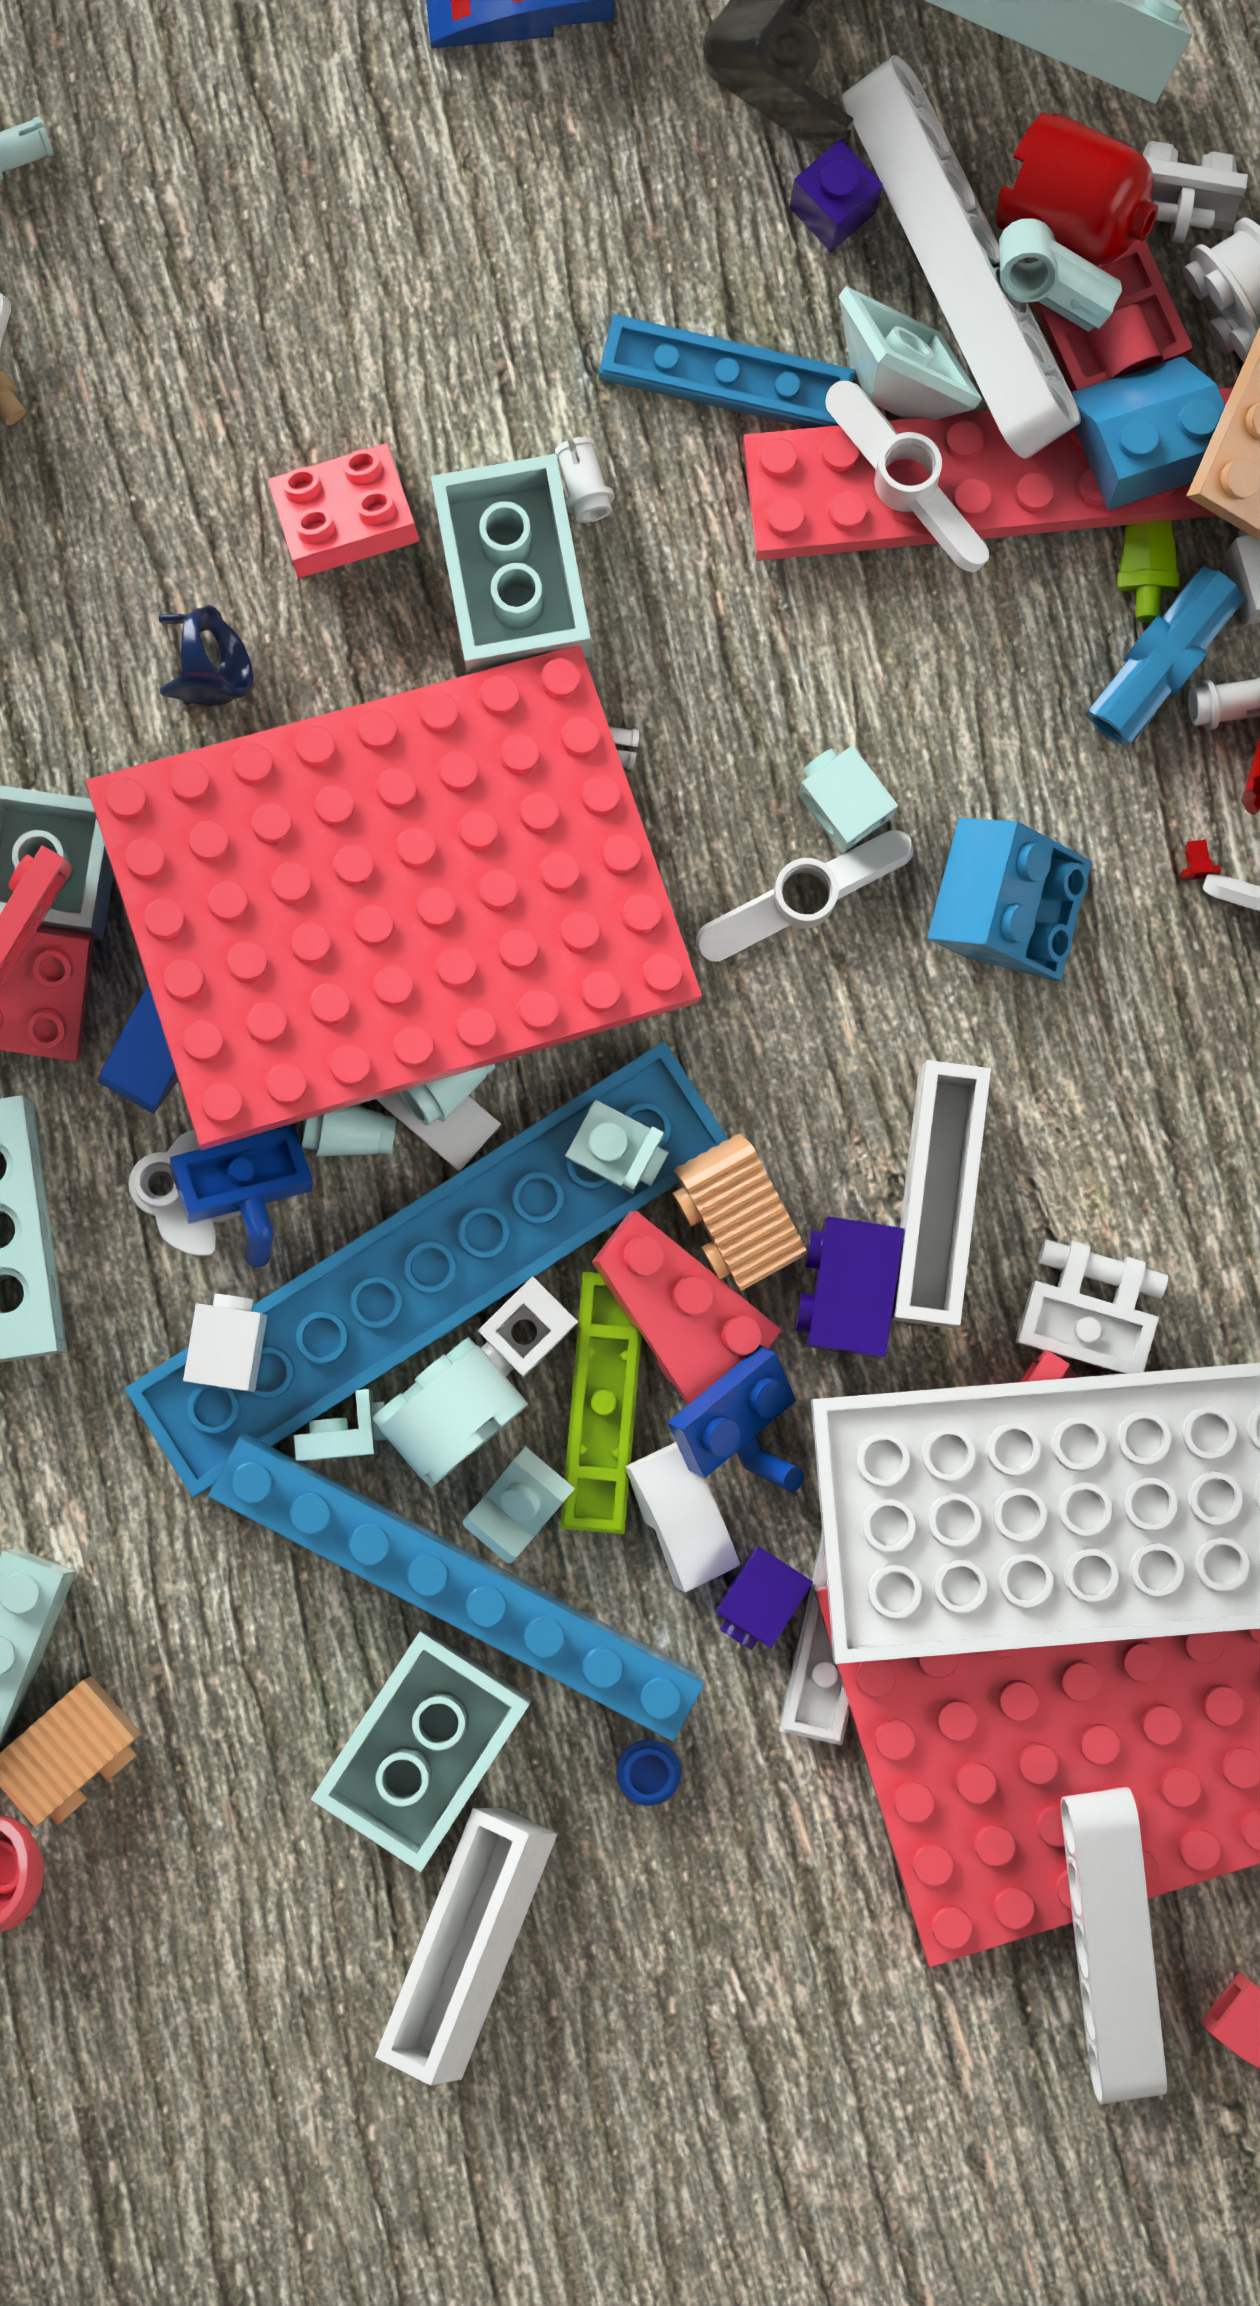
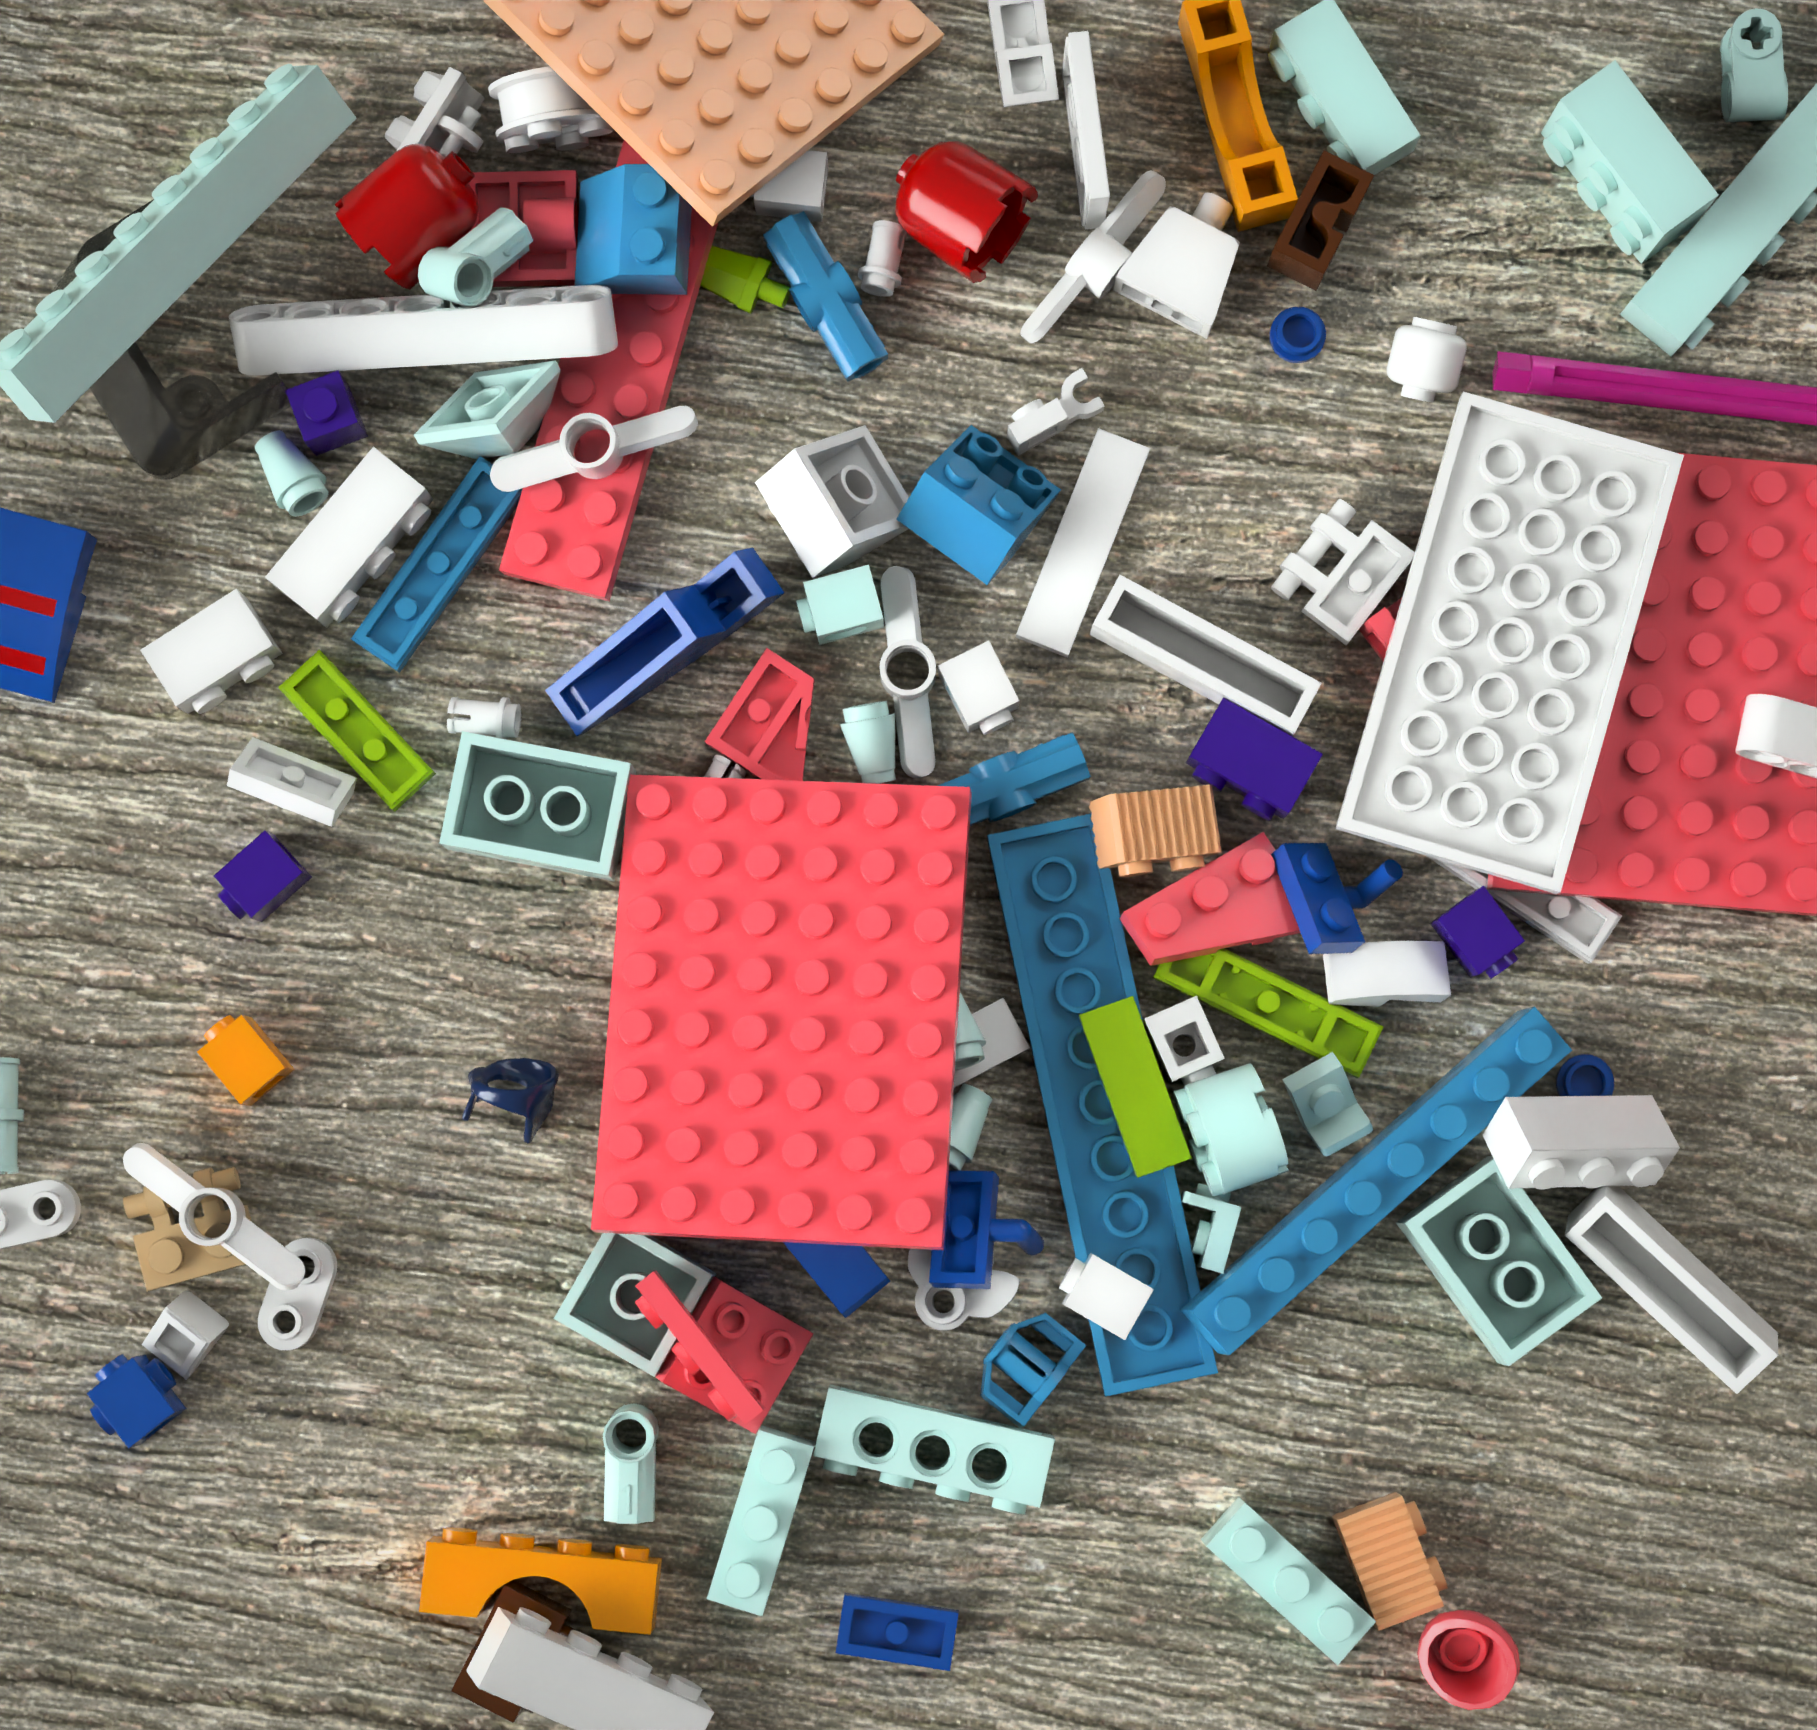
camera: 60 degrees left, 0 degrees up
coral plate [268,443,420,579] -> none
light aqua bracket [565,1100,669,1194] -> none
red piece [1180,839,1221,881] -> none
none -> white brick [140,589,283,714]
none -> light orange brick [197,1015,295,1106]
none -> dark purple brick [214,830,312,922]
none -> white plate [227,737,357,827]
none -> light aqua cone [255,430,329,517]
none -> white brick [265,447,433,628]
none -> lime tile [278,649,436,812]
none -> blue slope [545,547,785,736]
none -> coral wing [704,648,815,781]
none -> white slope [755,425,909,578]
none -> light aqua cone [840,701,896,784]
none -> dark azure piece [937,732,1091,826]
none -> white brick [938,640,1020,735]
none -> dark azure piece [980,1313,1086,1429]
none -> white plate [1007,368,1105,456]
none -> white tile [1016,428,1150,658]
none -> lime tile [1078,996,1192,1178]
none -> white brick [1482,1095,1680,1190]

